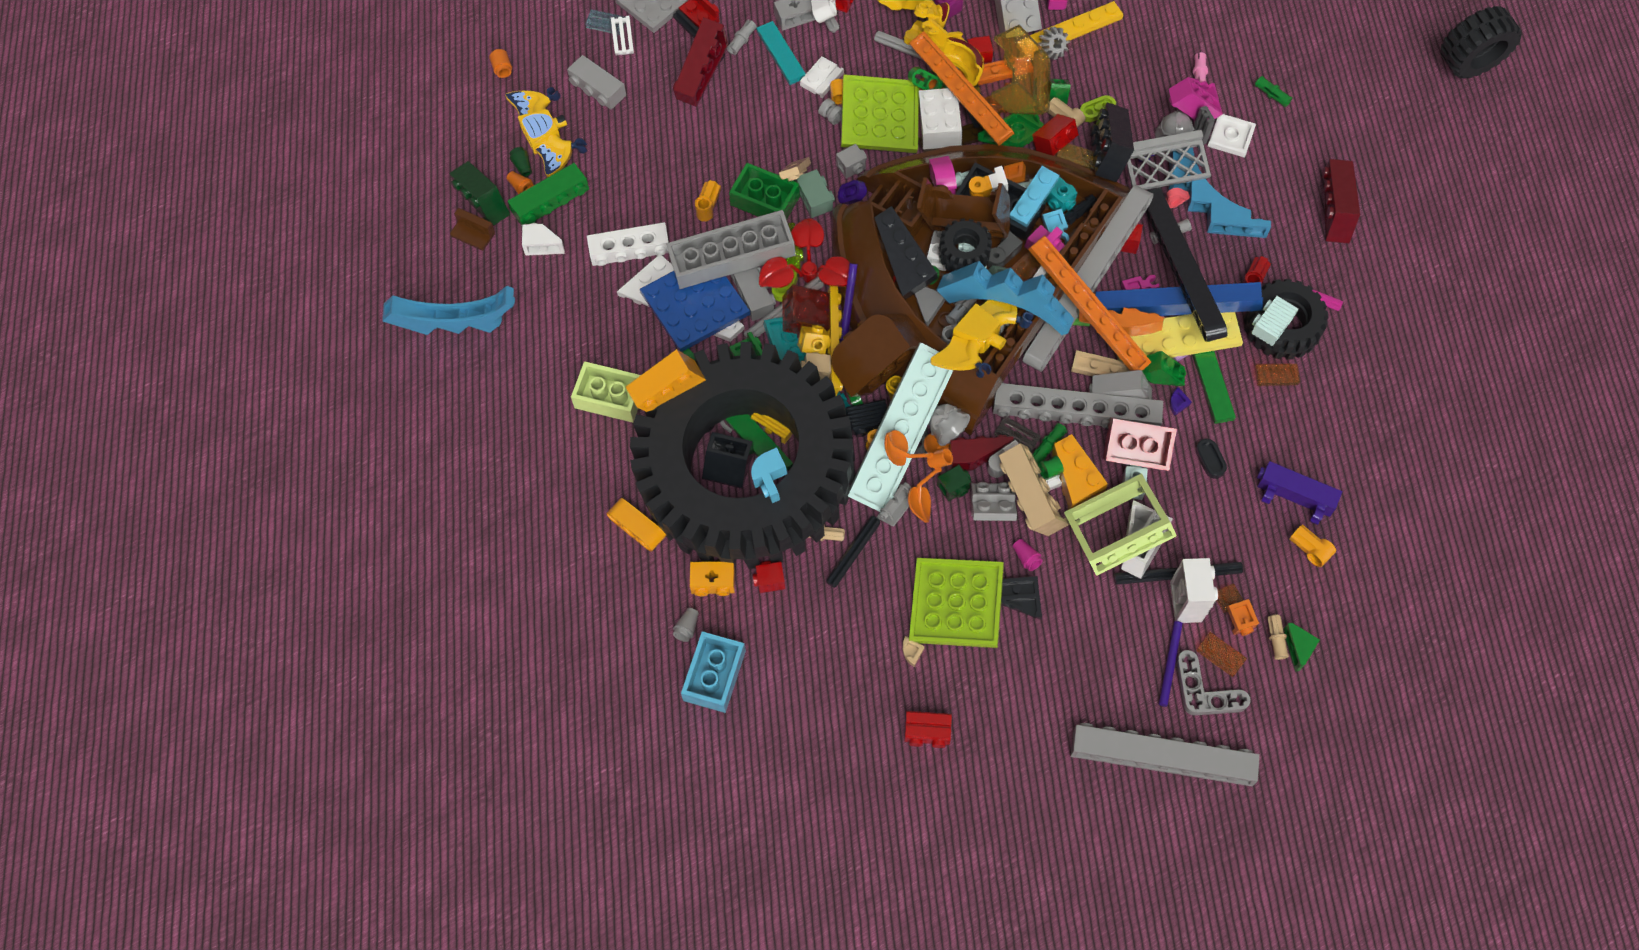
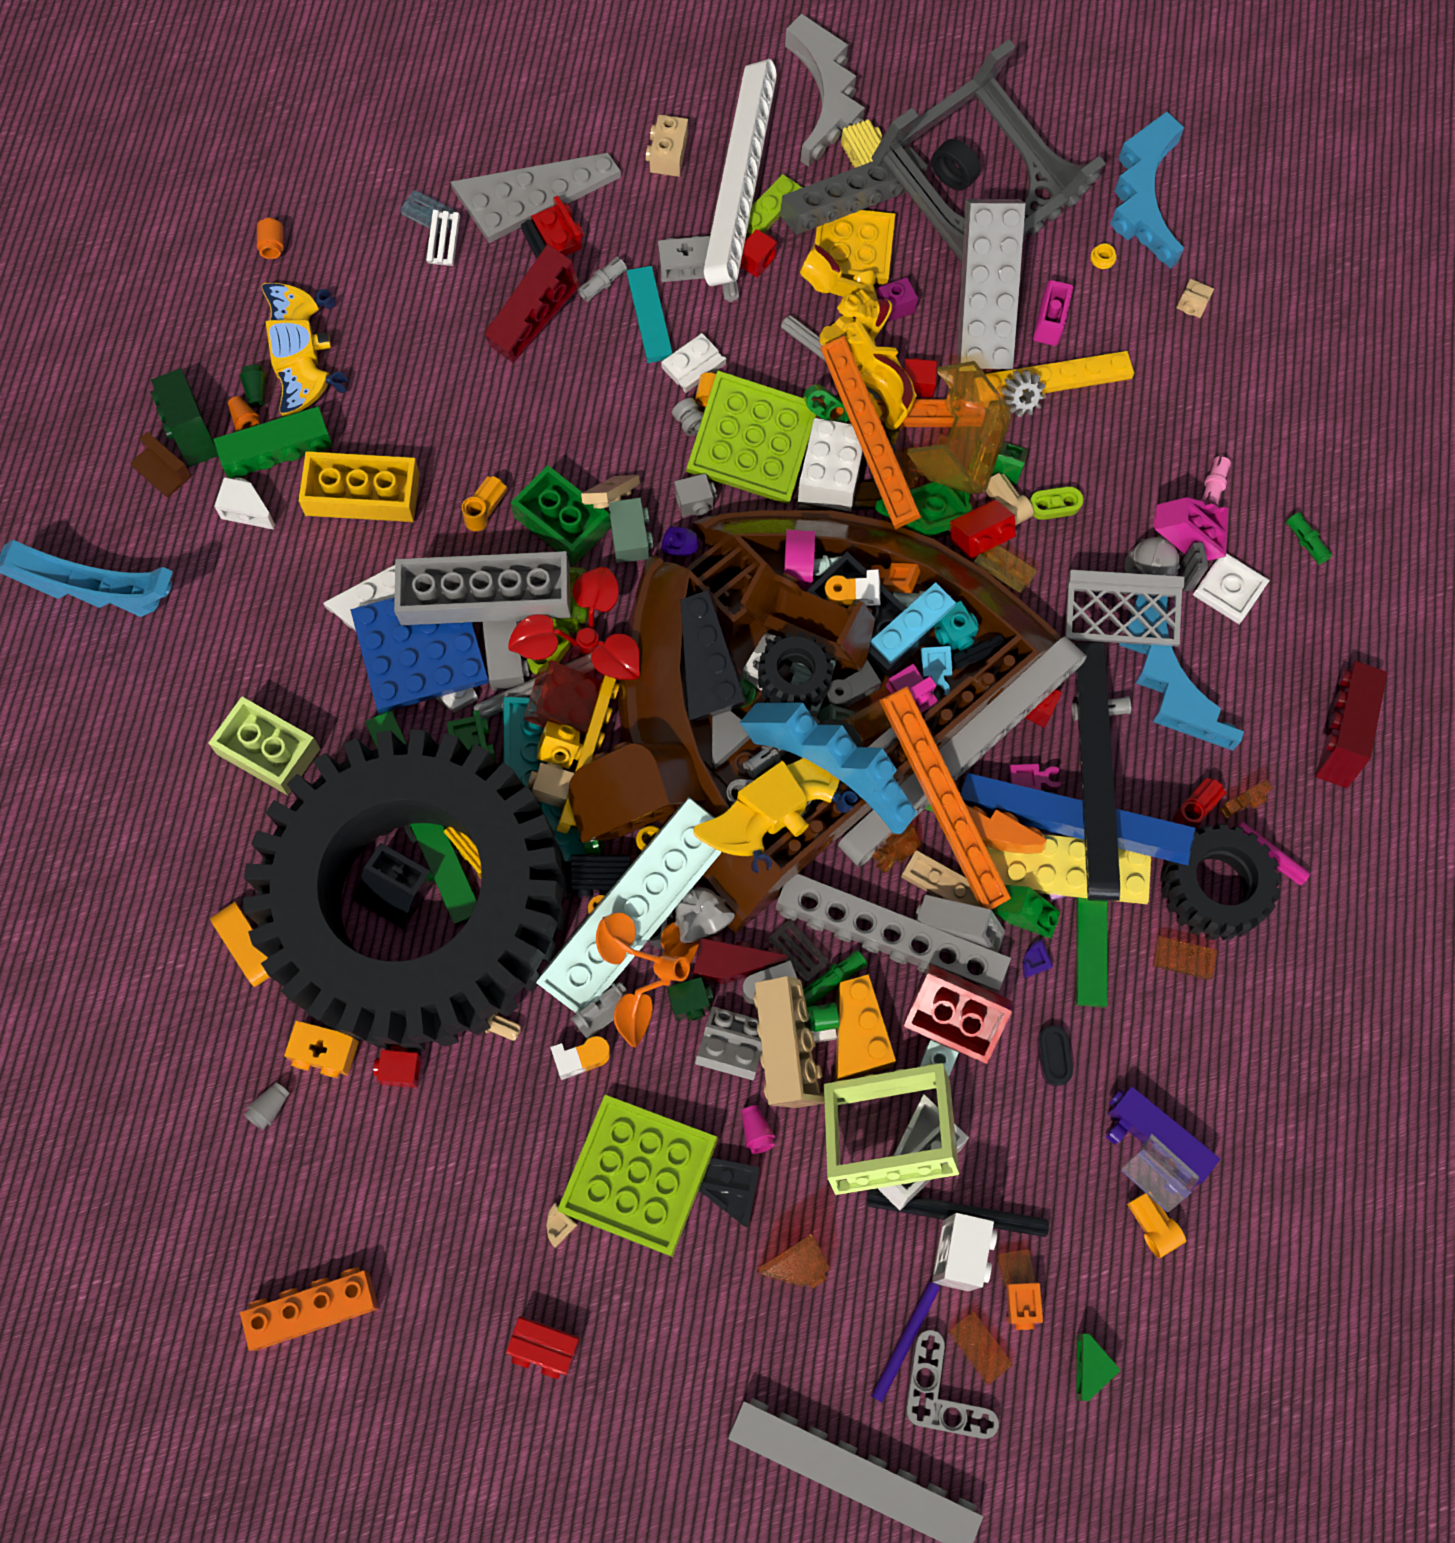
camera: 10 degrees right, 5 degrees up
light grey brick [567,55,626,110] -> none
white brick [587,222,669,266] -> none
light orange wedge [626,349,706,412] -> none
medium azure brick [681,631,746,713] -> none
medium azure brick [751,448,787,503] -> none
black axle [826,516,880,588] -> none
dark purple bar [839,263,858,343] -> none
black brick [1089,102,1134,182] -> none
coral tile [1165,188,1190,208] -> none
light aqua brick [1252,296,1299,346] -> none
tan axle [1268,615,1289,660] -> none
none -> orange brick [240,1267,379,1351]
none -> yellow brick [298,452,420,522]
none -> leg [550,1036,610,1080]
none -> clear orange slope [756,1234,830,1289]
none -> clear orange plate [872,824,922,873]
none -> clear panel [1122,1134,1199,1212]
none -> clear orange plate [1221,779,1273,818]

